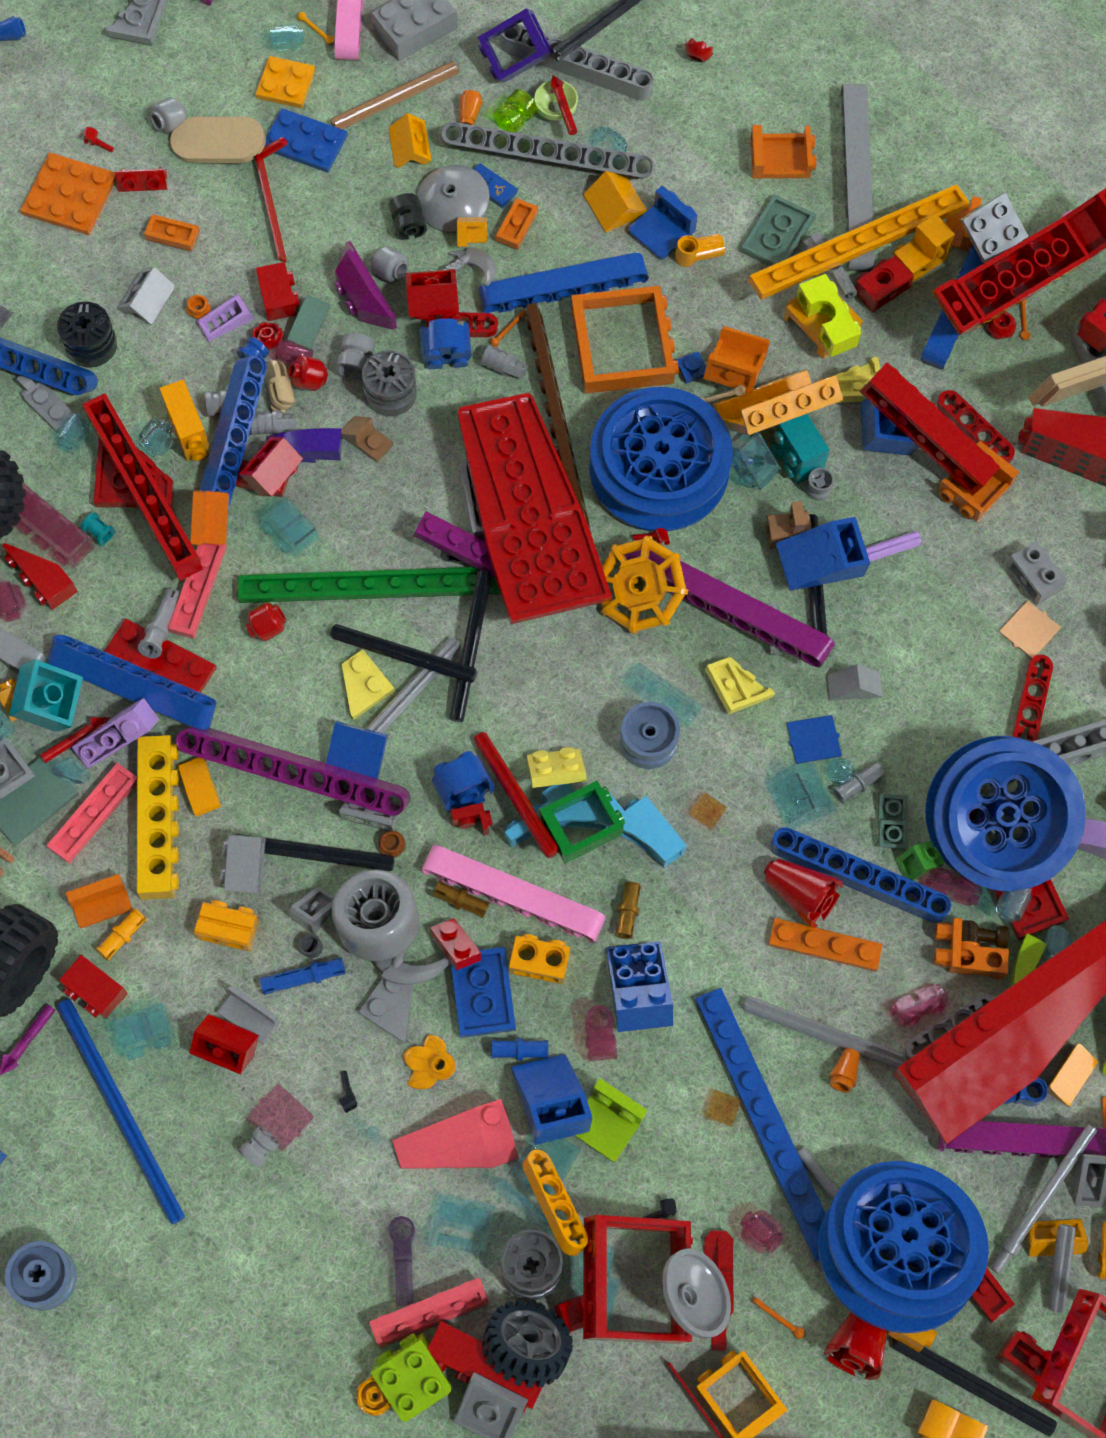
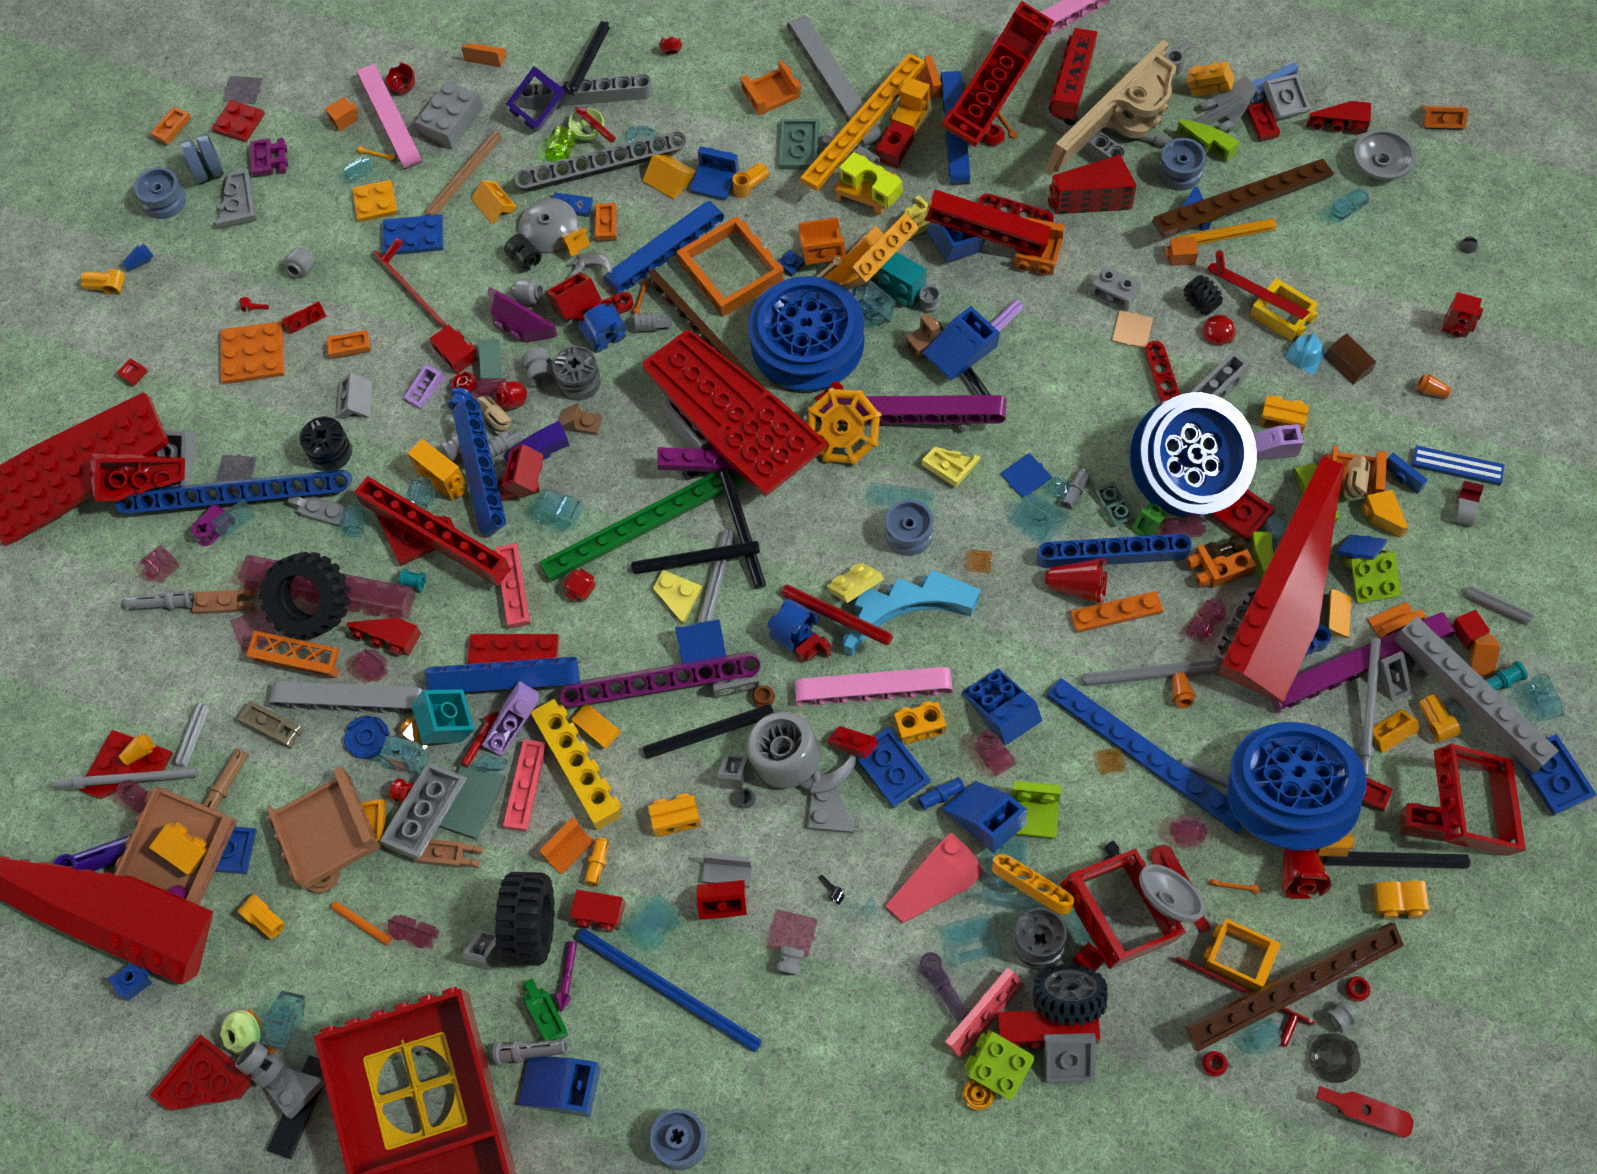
camera: 20 degrees left, 5 degrees down
light grey pin [138,588,180,658] -> none
tan tile [170,117,266,163] -> none
orange plate [186,295,211,319] -> none
orange panel [191,490,229,545] -> none
light grey brick [220,835,266,893] -> none
blue pin [260,957,346,995] -> none
light orange plate [403,1035,456,1090] -> none
pearl gold pin [433,880,490,918] -> none
orange cone [459,90,483,125] -> none
green window [539,780,625,864] -> none
pearl gold pin [615,882,641,939] -> none
light grey slope [827,664,883,701] -> none
light grey plate [960,193,1028,263] -> none
clear light blue brick [995,887,1032,923] -> none
light grey axle [1048,1224,1075,1313] -> none

